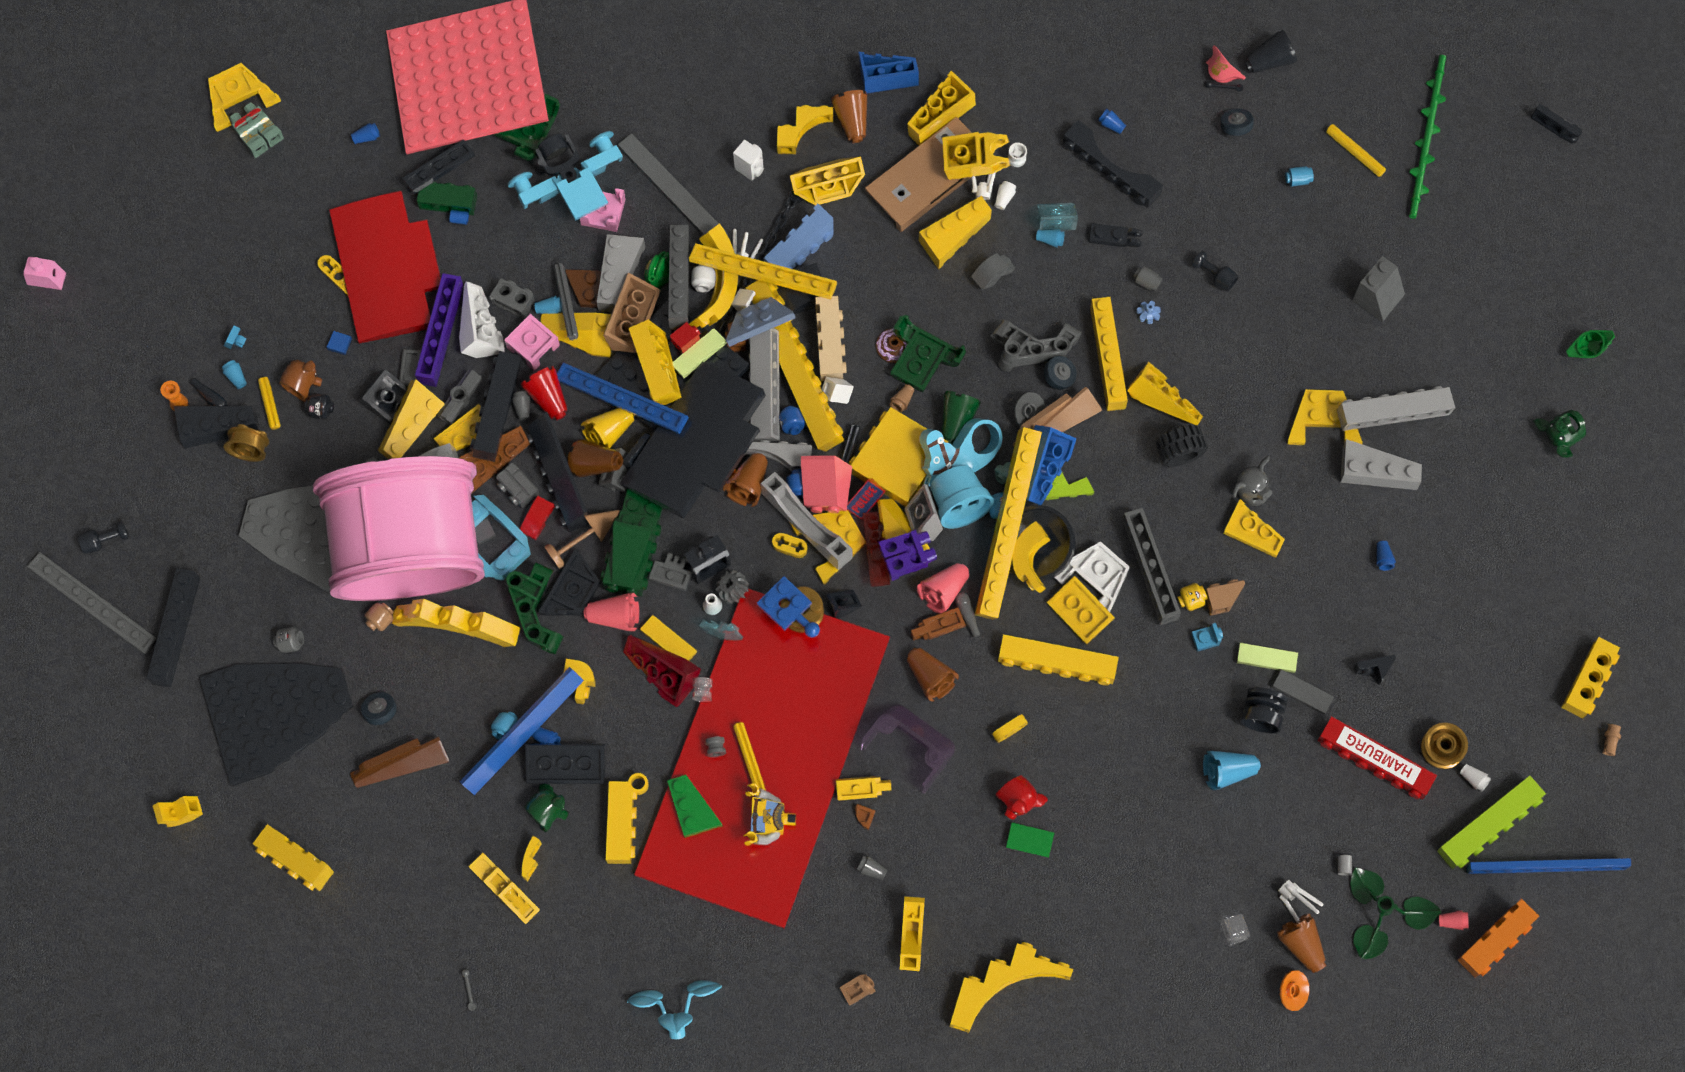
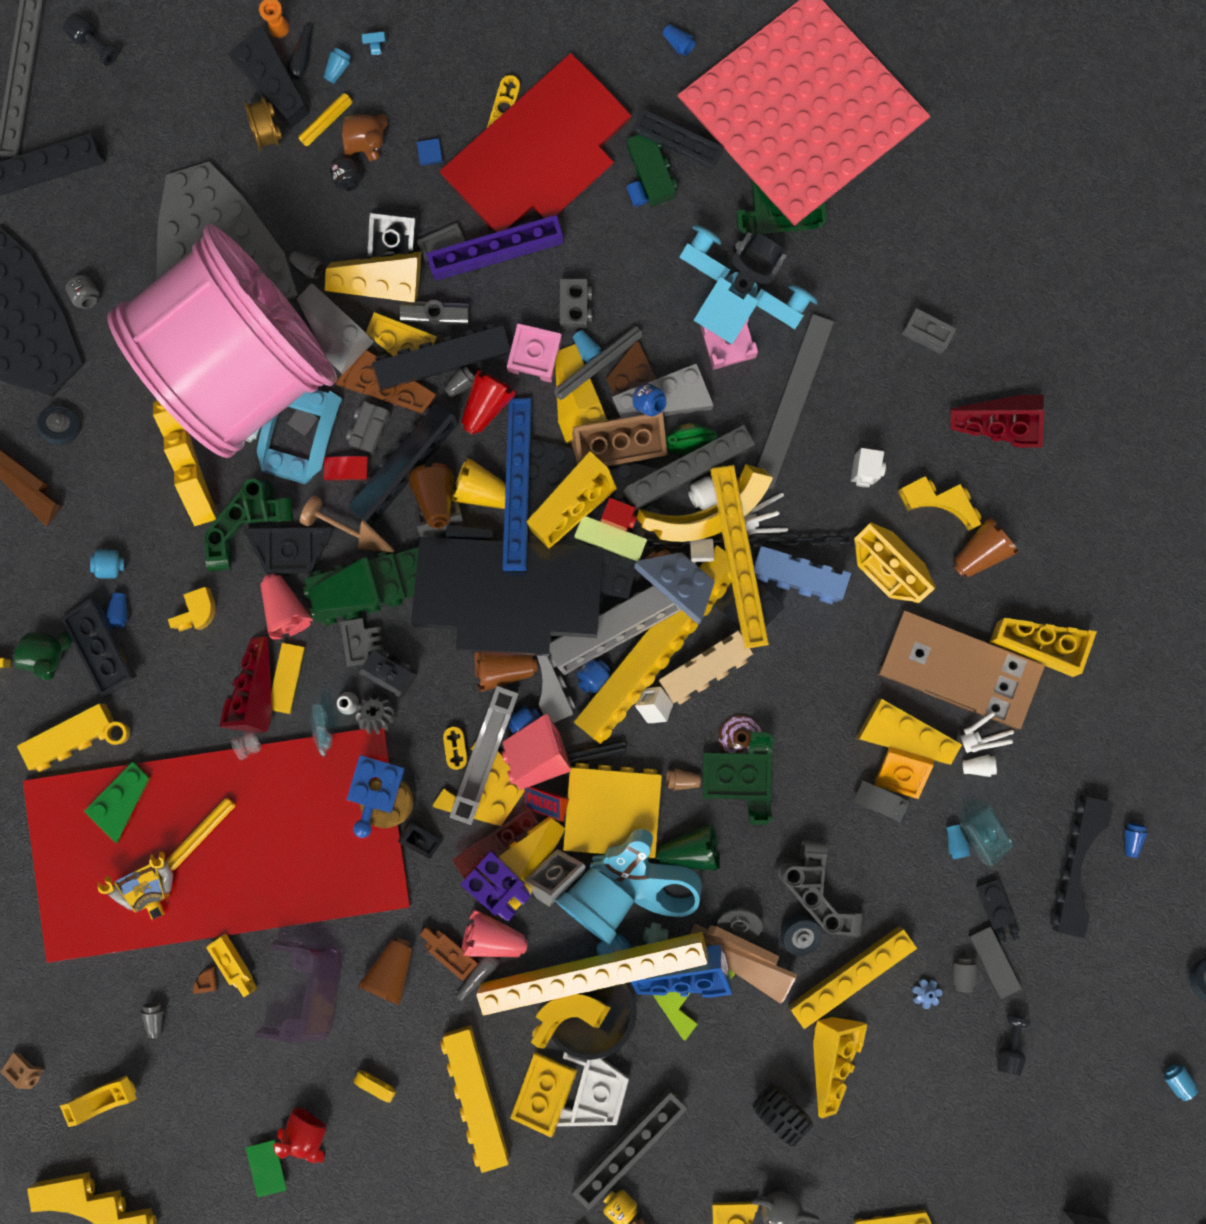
camera: 60 degrees right, 15 degrees up
white wedge [459,281,505,358] -> none
tile [460,667,584,795] -> none
dark grey wheel [705,737,726,757] -> none
blue wedge [859,52,919,93] -> none
yellow brick [942,132,1010,180] -> none
white wheel [1008,143,1027,167] -> none
none -> blue head [632,383,667,417]
none -> light orange tile [875,747,934,799]
none -> dark grey panel [901,308,956,354]
none -> dark red wedge [951,395,1044,448]
none -> dark grey tile [969,926,1021,999]

